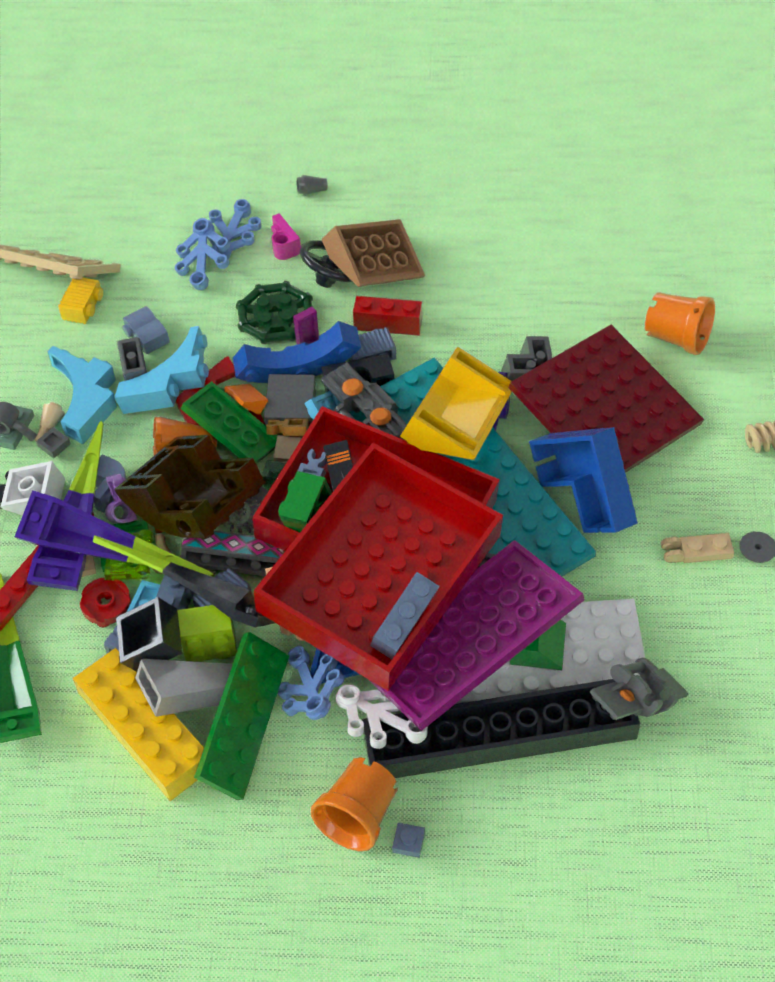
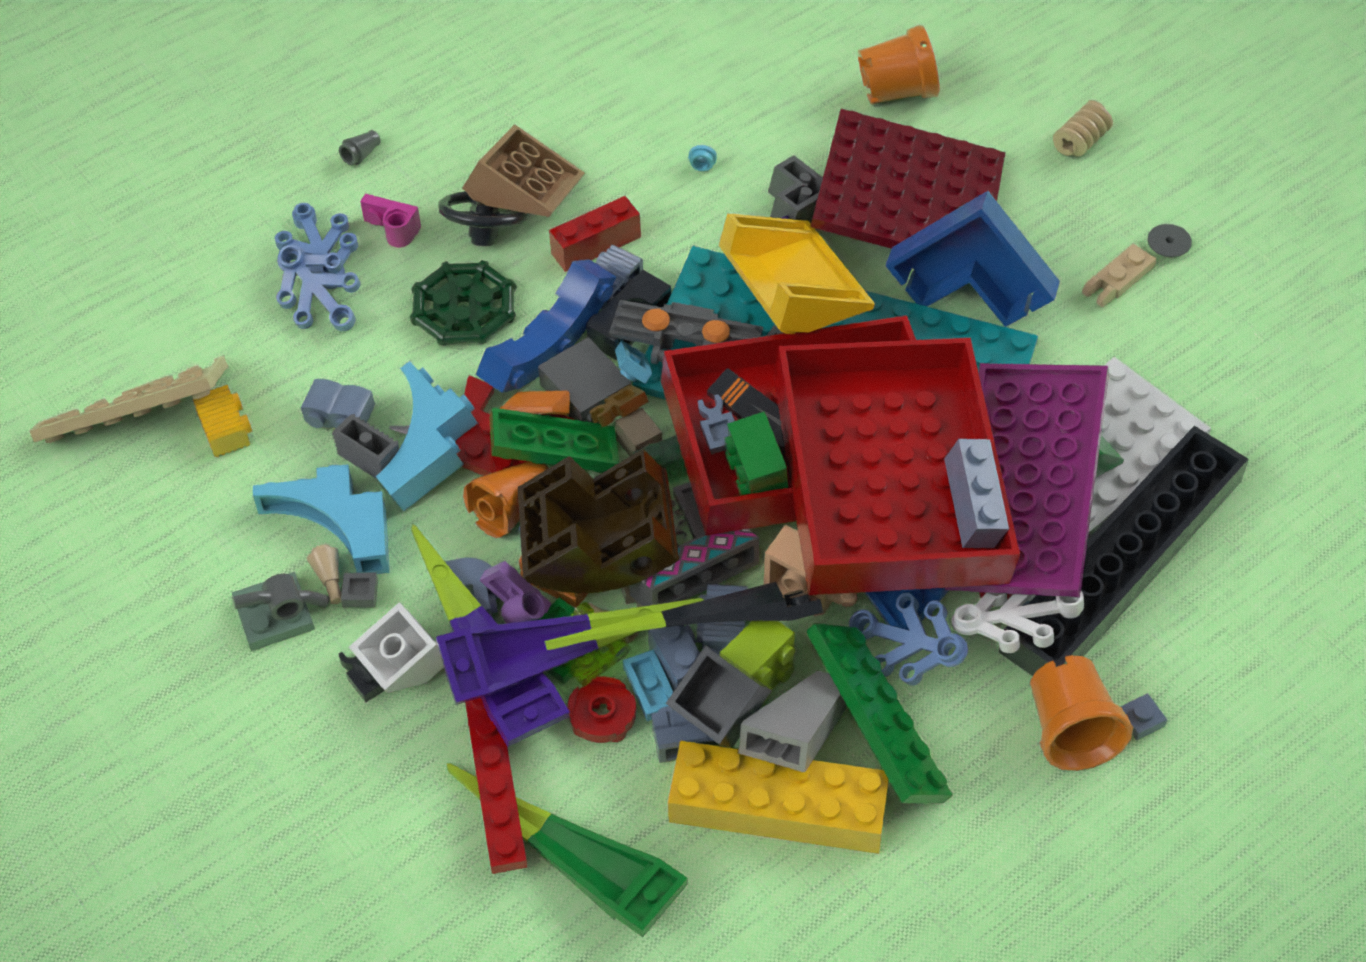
camera: 40 degrees left, 0 degrees up
magenta tile [293,306,319,344] -> none
dark grey piece [590,658,688,720] -> none
none -> medium azure plate [688,145,717,171]

